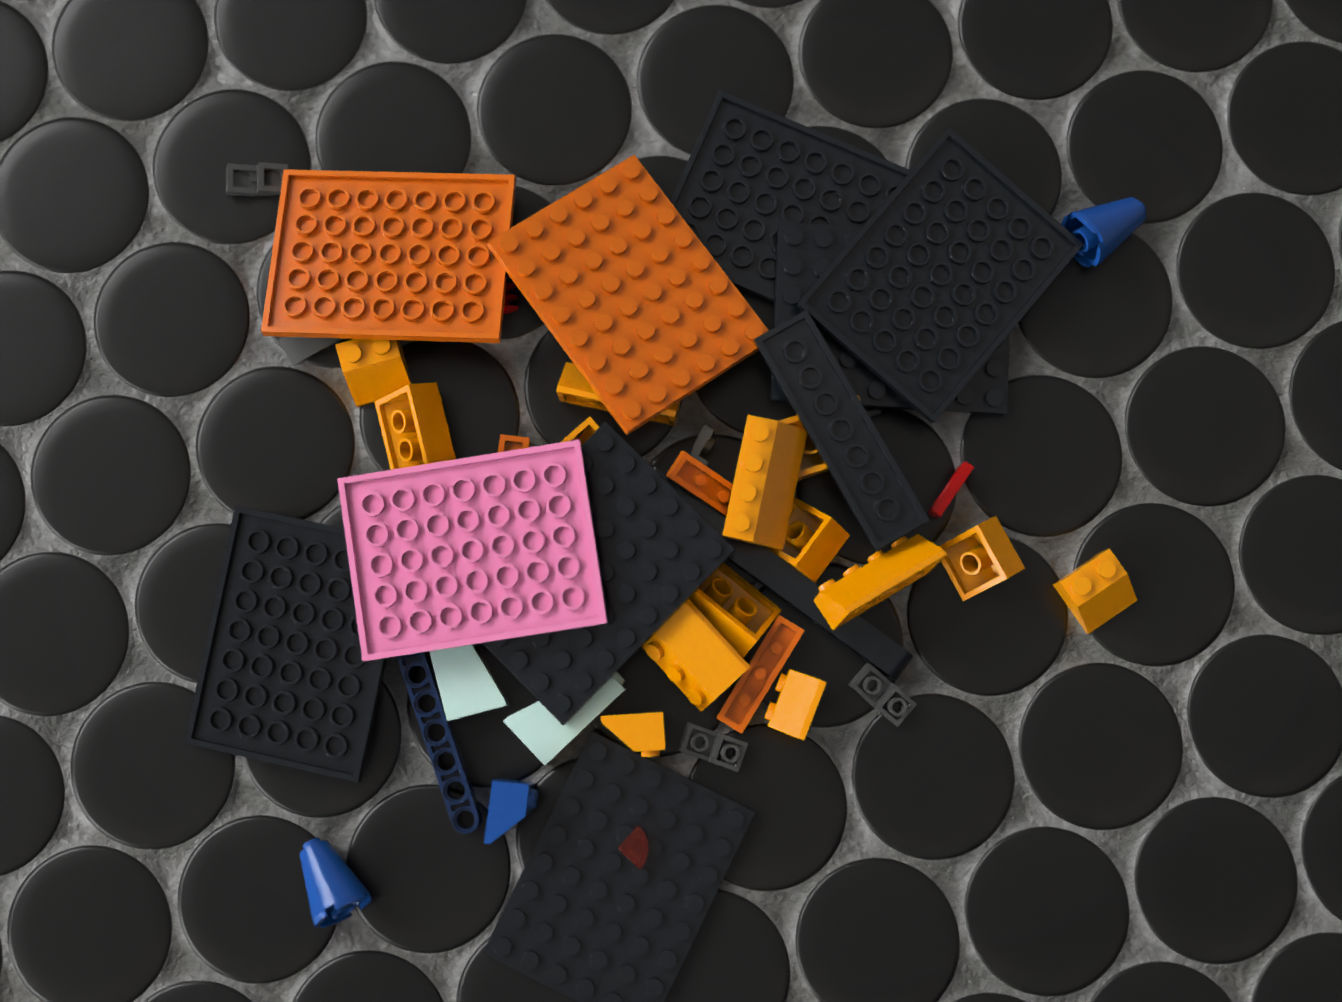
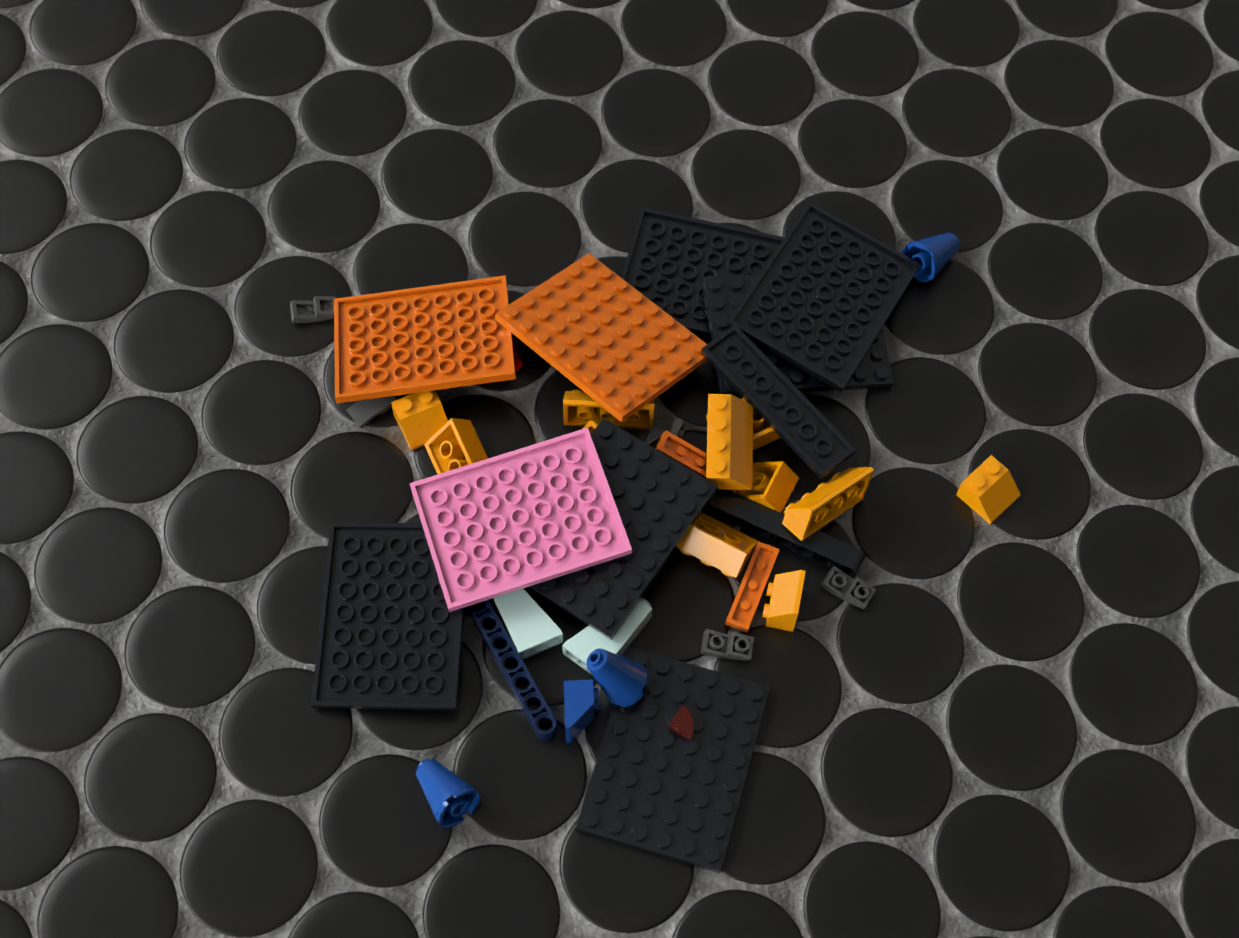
camera: 15 degrees left, 20 degrees down
light orange slope [601,712,666,757] -> none
light orange slope [642,599,750,712] -> none
red tile [928,461,974,519] -> none
light orange slope [939,516,1025,601] -> none
none -> blue cone [586,648,649,707]

